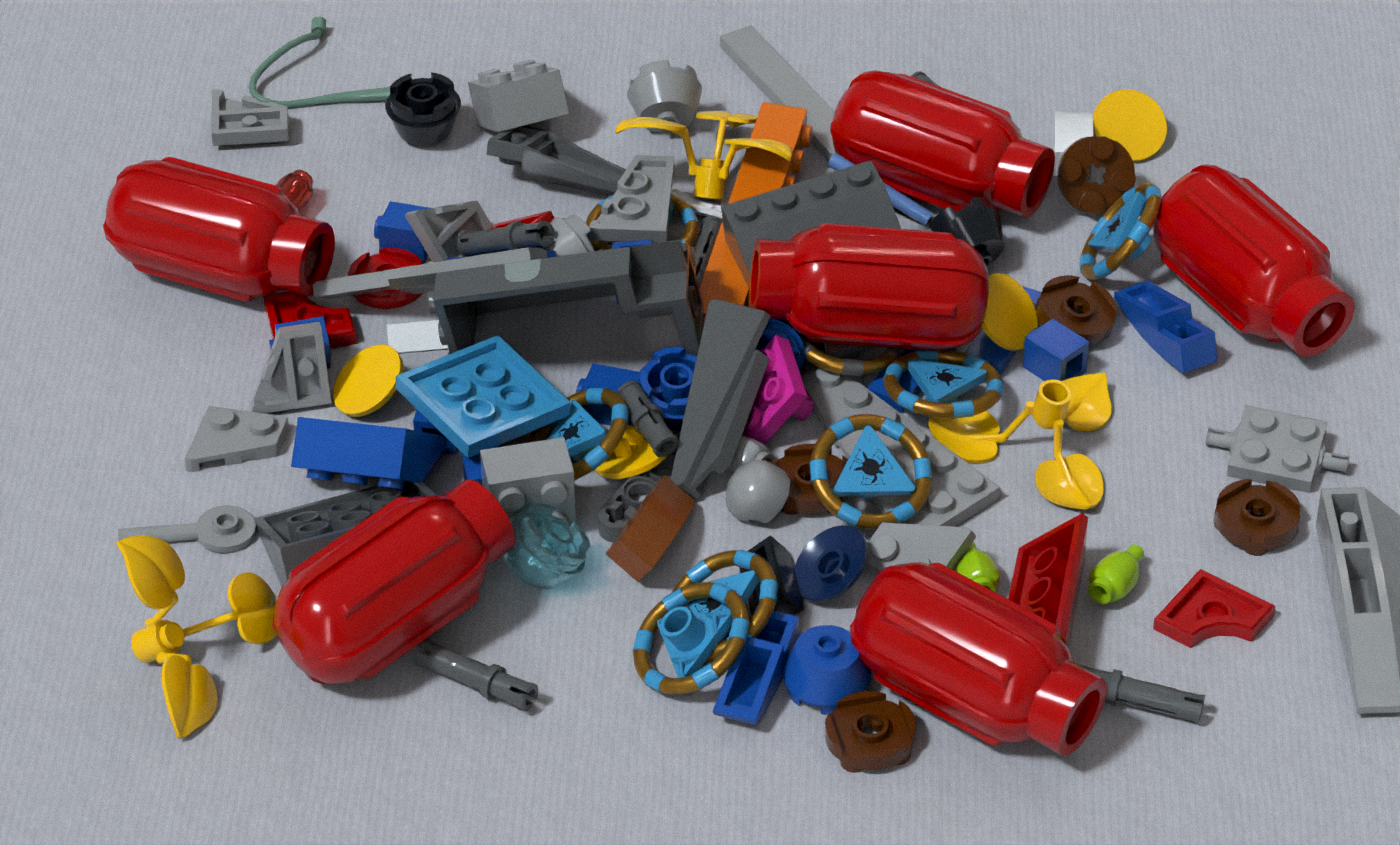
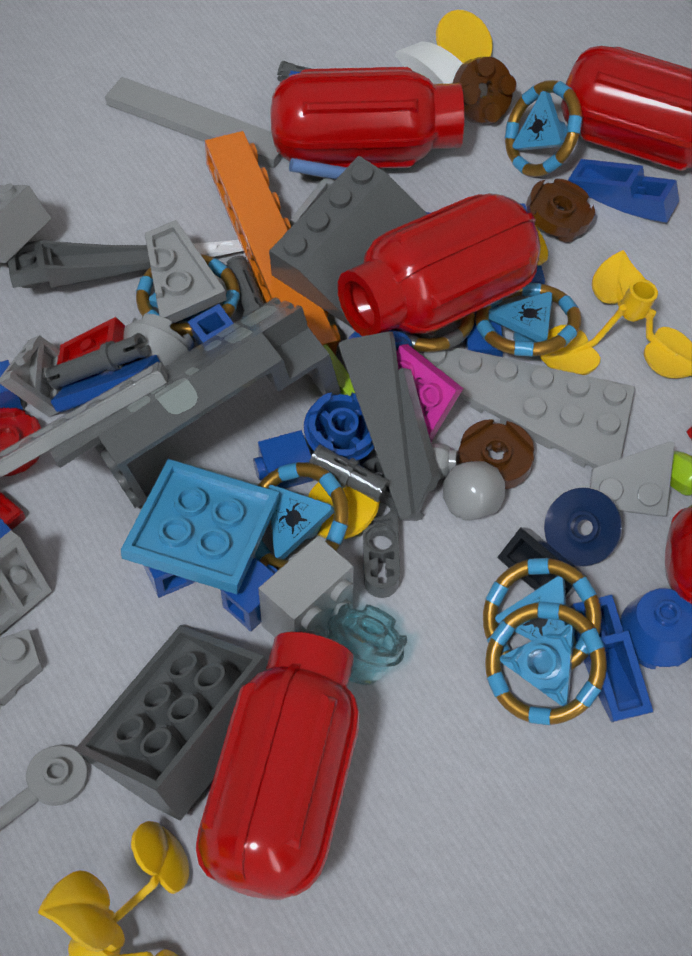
camera: 35 degrees left, 15 degrees up
blue slope [291,417,448,489] -> none
yellow piece [333,345,404,417] -> none
white sticker [387,320,449,353] -> none
dark grey pin [412,639,538,711] -> none
dark orange slope [605,474,696,582] -> none
yellow plant [616,111,792,199] -> none
light grey cone [627,60,702,133] -> none
piece [809,414,932,530] -> none
black cone [929,197,1004,266] -> none
blue brick [1023,319,1089,381] -> none

